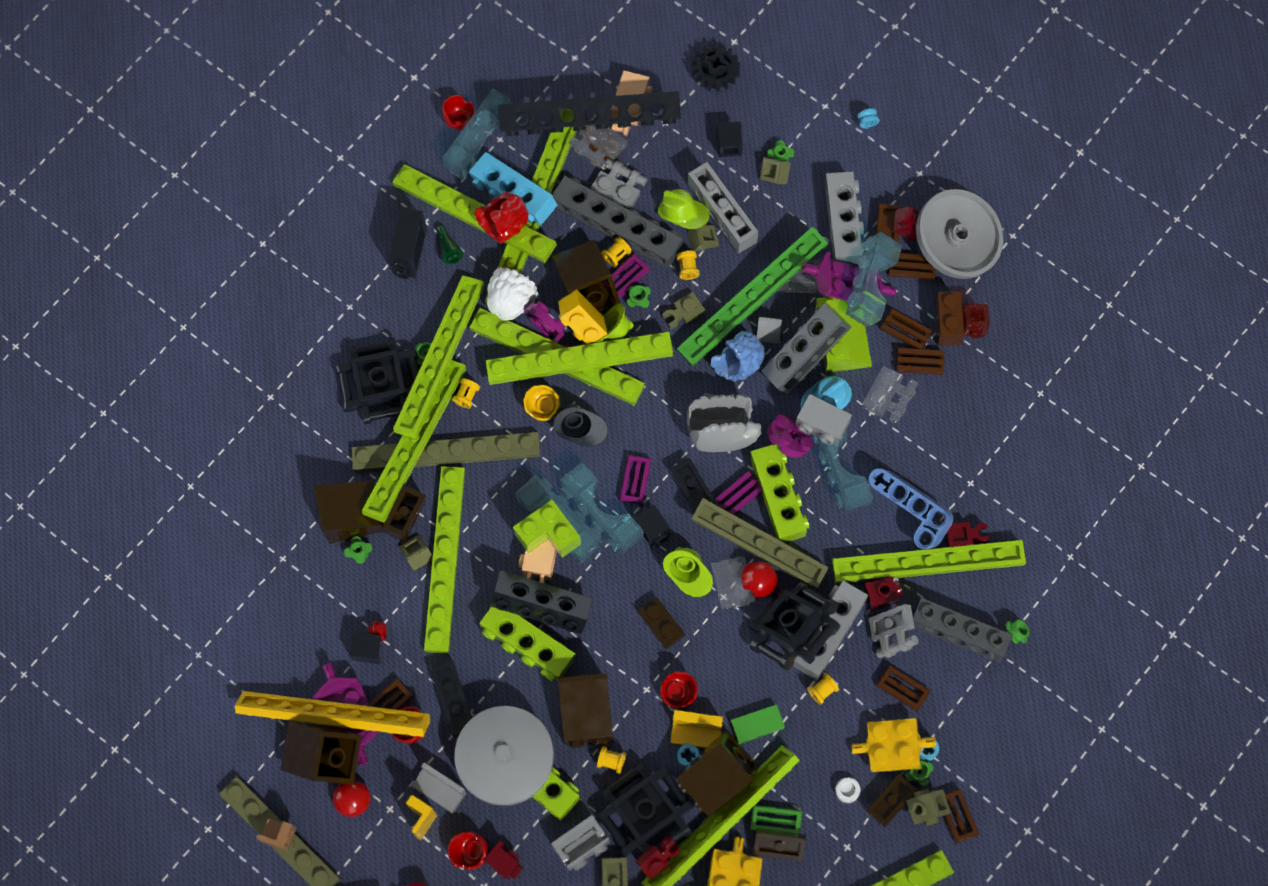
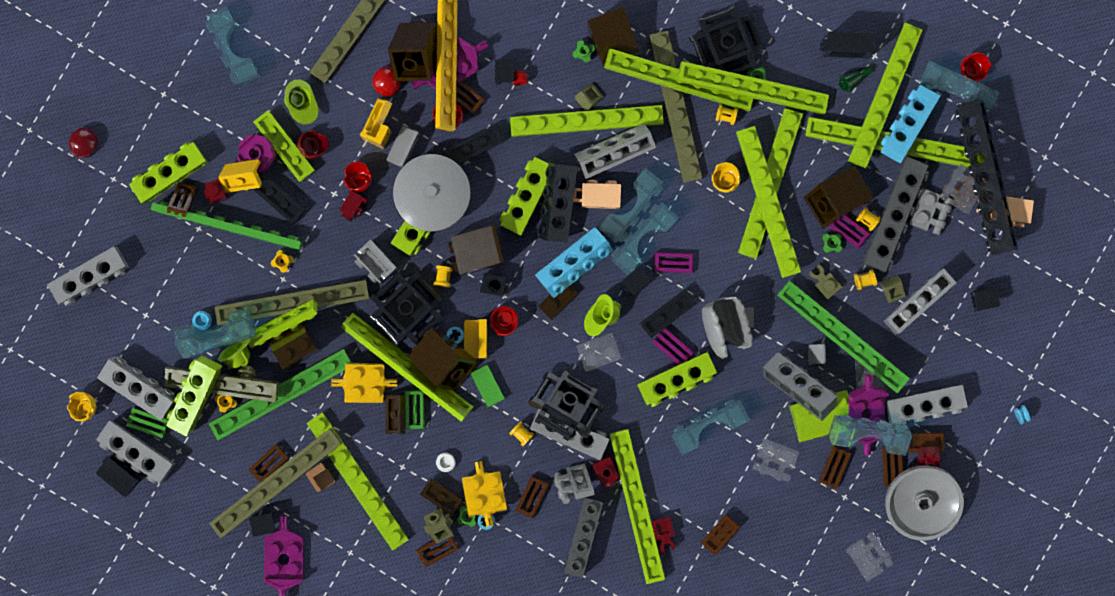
camera: 80 degrees right, 15 degrees up
medium nougat panel [256,819,296,852] -> none
dark brown brick [383,485,426,543] -> none
red hair [474,192,529,243] -> none
white hair [487,267,538,321] -> none
lime brick [513,500,581,558] -> none
magenta plate [524,301,565,342] -> none
black piece [553,404,608,447] -> none
yellow brick [558,289,607,344] -> none
lime piece [583,304,634,345] -> none
dark red plate [635,836,681,880] -> none
lime piece [658,189,710,229] -> none
olive plate [691,498,829,589] -> none
black gear [692,44,740,92] -> none
medium blue hair [710,331,765,382] -> none
red hair [741,561,778,598] -> none
olive slope [760,157,791,184] -> none
bright green plate [767,141,794,161] -> none
magenta plate [767,414,813,458] -> none
light grey hinge [796,394,852,446] -> none
medium azure piece [800,376,852,410] -> none
medium blue beam [869,469,953,549] -> none
reddish brown tile [897,348,945,375] -> none
reddish brown brick [935,292,964,345] -> none
clear red brick [963,304,990,338] -> none
bright green plate [1006,620,1029,644] -> none
none -> yellow tile [362,98,392,137]
none -> black brick [480,273,510,297]
none -> medium azure brick [535,227,614,298]
none -> light grey brick [574,124,656,179]
none -> reddish brown plate [700,514,740,556]
none -> clear plate [846,531,894,582]

